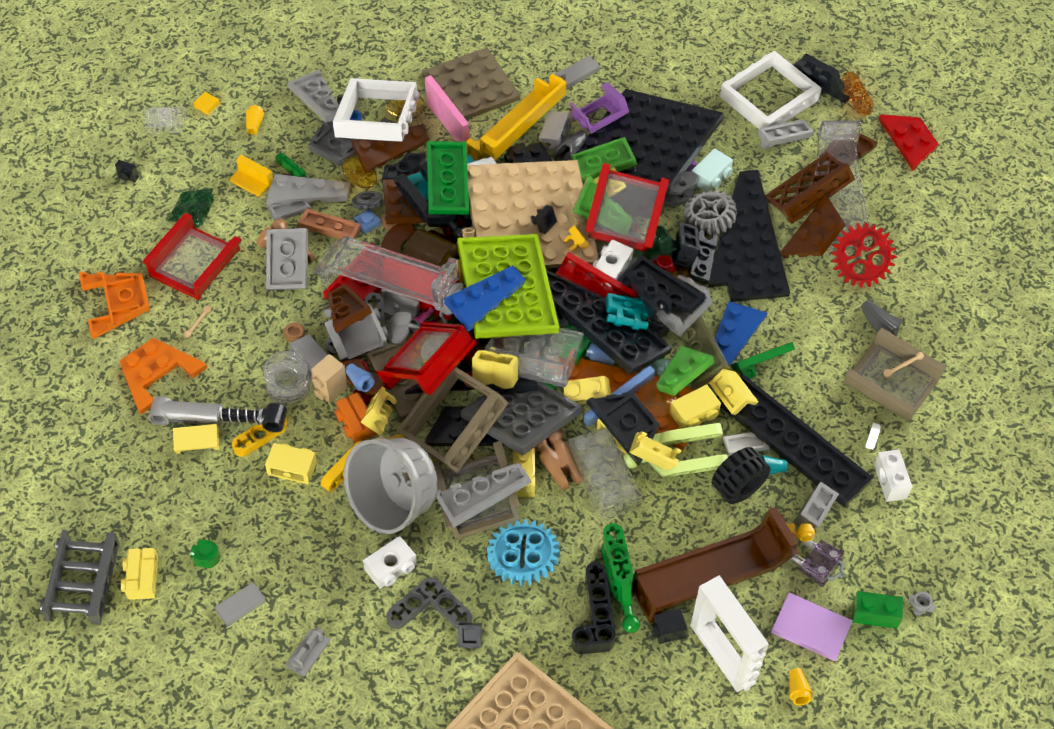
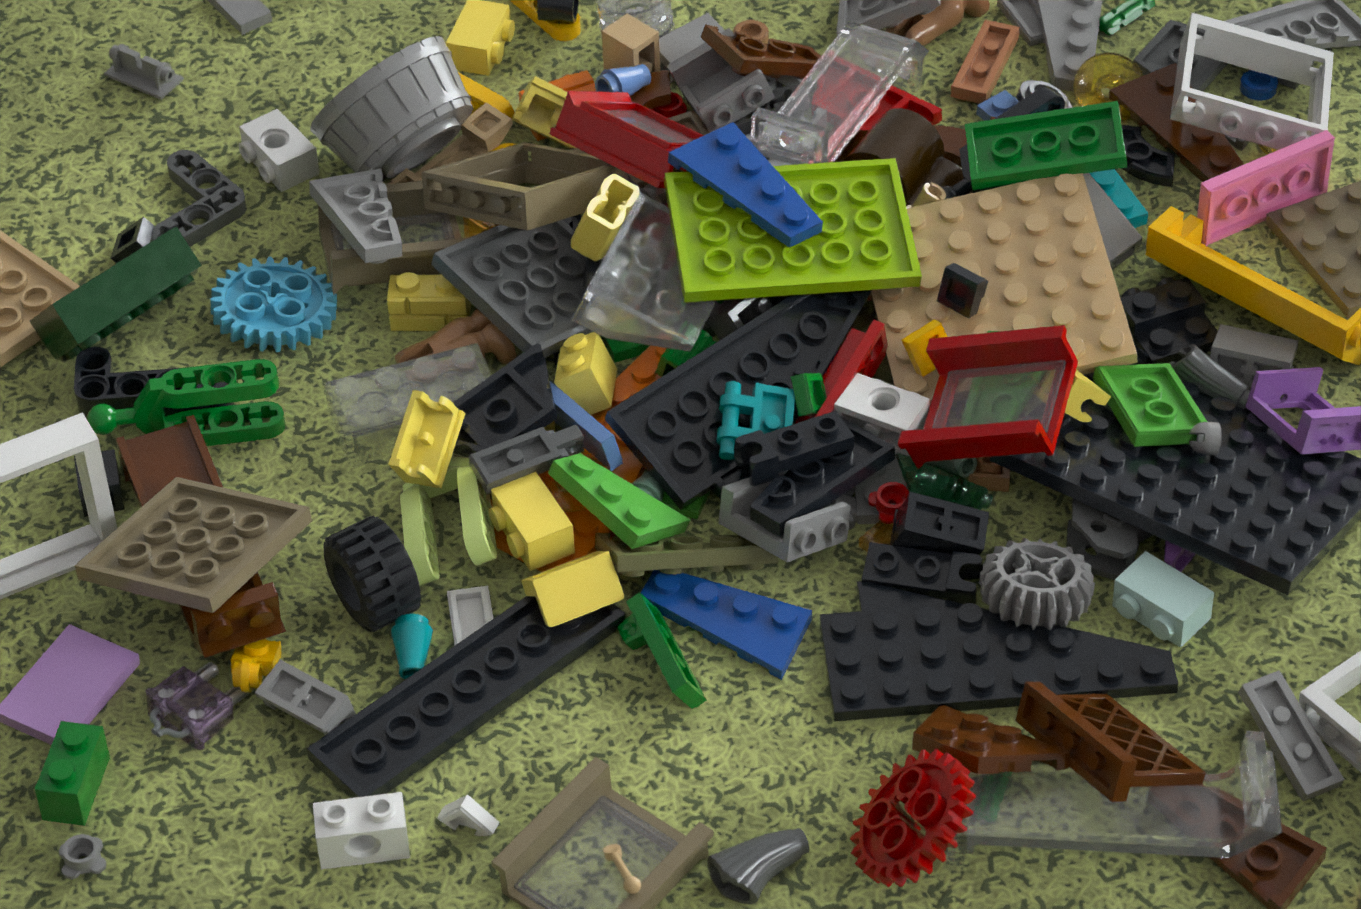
camera: 95 degrees right, 10 degrees down
none -> dark green brick [30,227,202,360]
none -> dark tan plate [74,477,312,613]
none -> dark grey hinge [469,425,584,494]
none -> green tile [791,373,827,416]
none -> light grey hinge [1189,422,1221,455]

